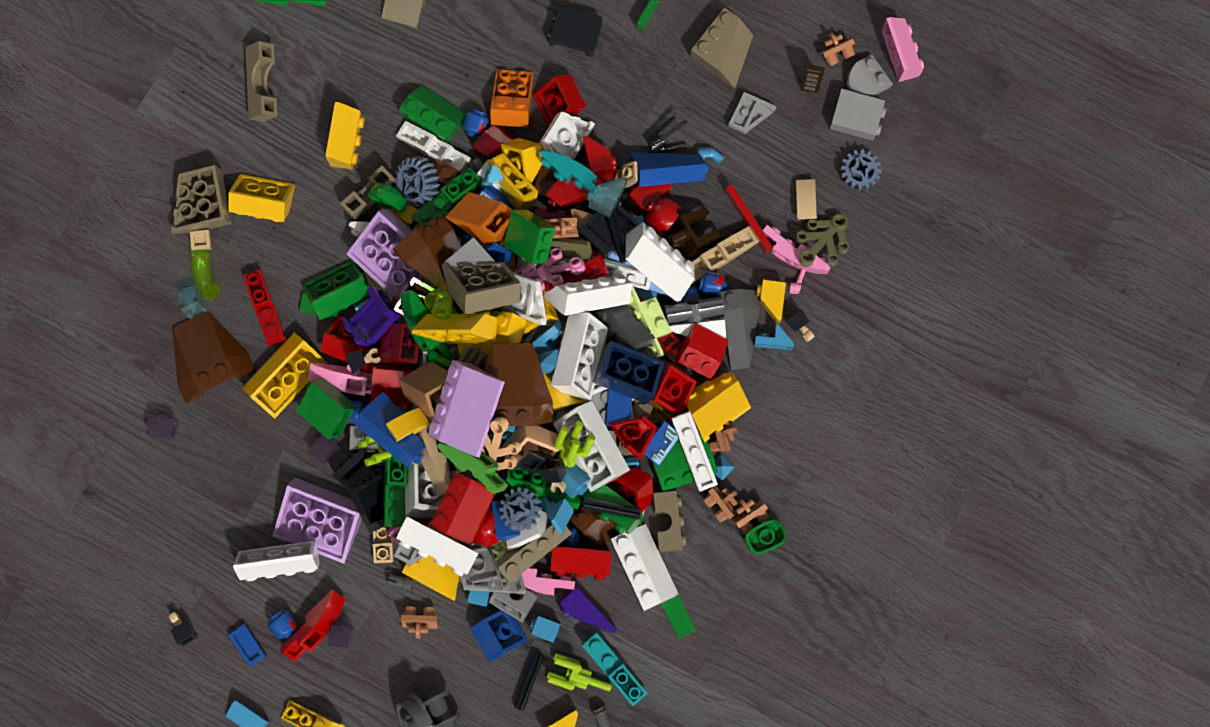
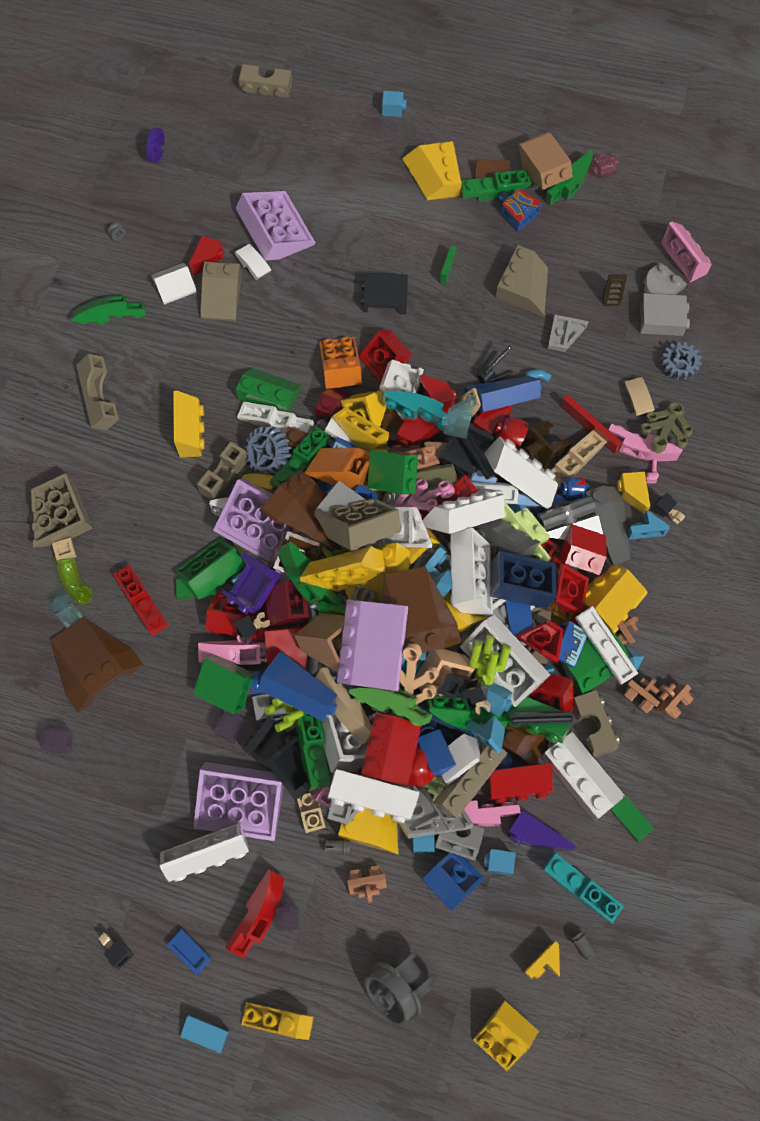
camera: 15 degrees left, 10 degrees down
yellow slope [228,174,295,222] -> none
yellow slope [241,332,327,419] -> none
blue head [268,610,298,640] -> none
green piece [367,183,407,213] -> none
yellow slope [386,408,430,442] -> none
clear neon green cylinder [424,288,453,319] -> none
blue head [462,109,489,138] -> none
medium azure slope [481,165,504,187] -> none
sand blue gear [499,487,542,531] -> none
black axle [514,653,543,711] -> none
lime plant [547,653,612,692] -> none
green piece [744,520,786,554] -> none
nougat hips [818,32,855,66] -> none

